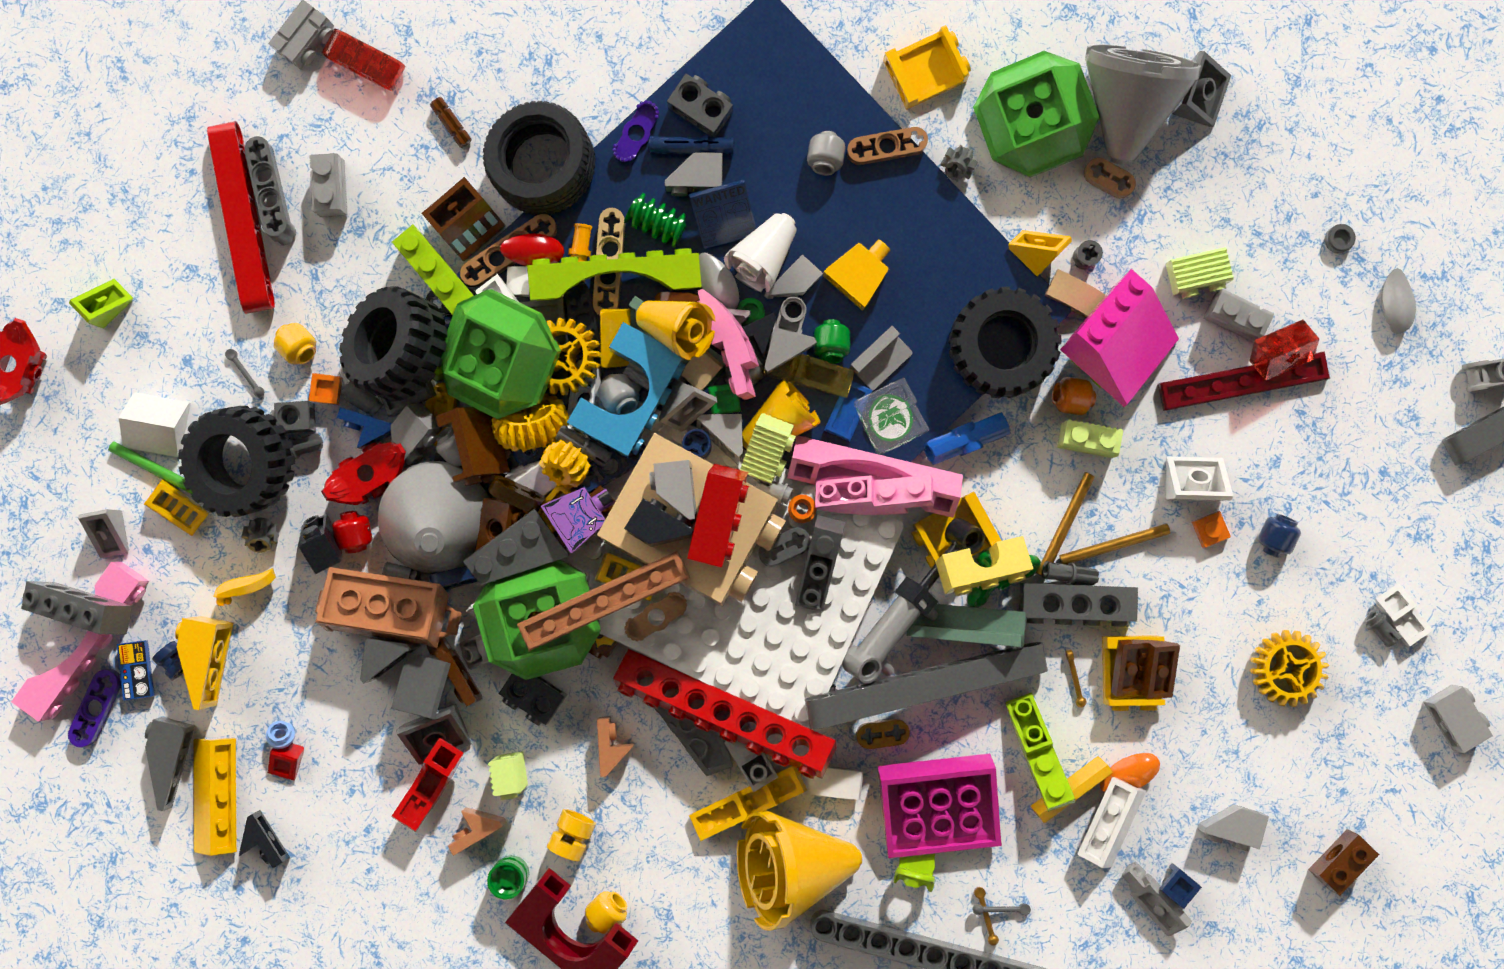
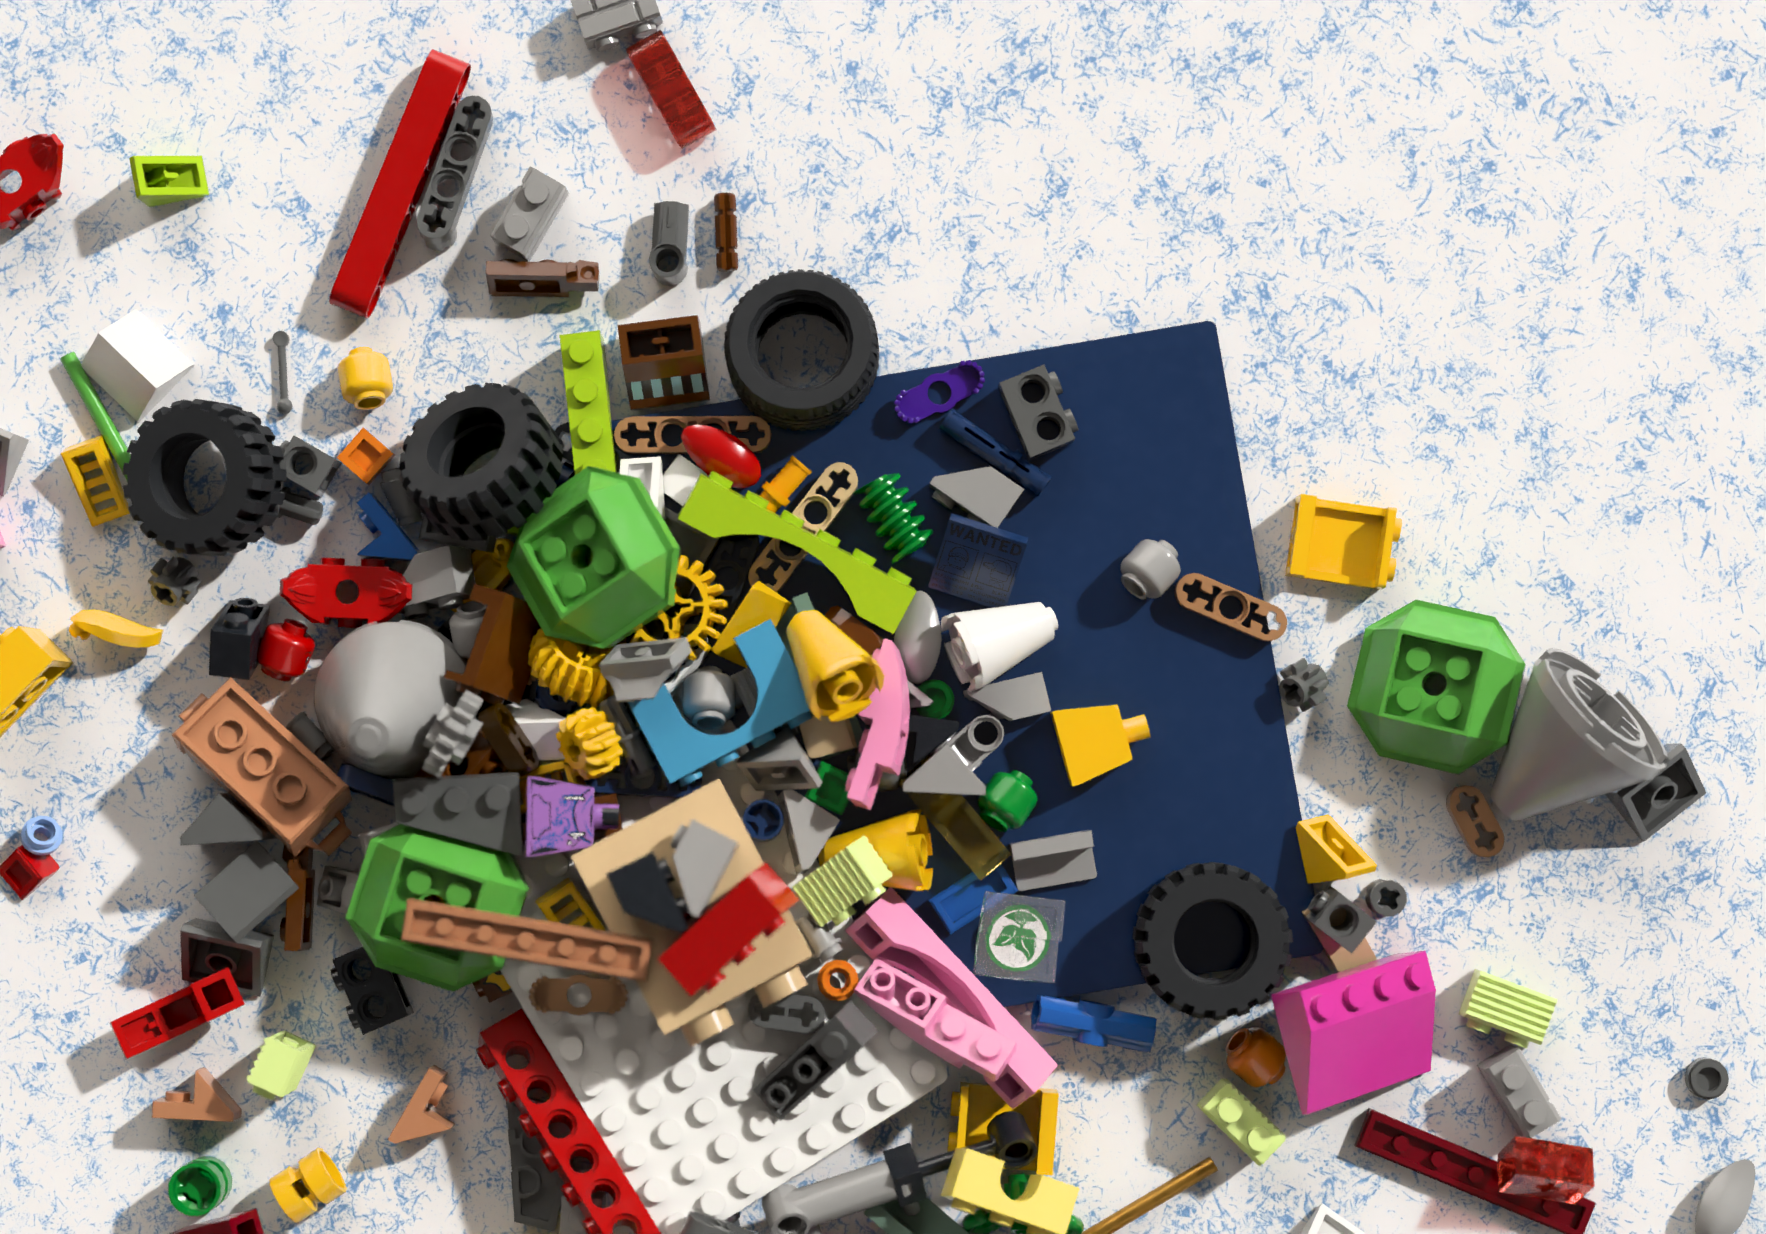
camera: 30 degrees right, 0 degrees up
none -> light grey gear [422,690,483,778]
none -> reddish brown hinge [486,259,600,297]
none -> light grey slope [599,637,691,702]
none -> dark grey piece [649,201,689,286]
none -> dark grey brick [1305,886,1377,954]

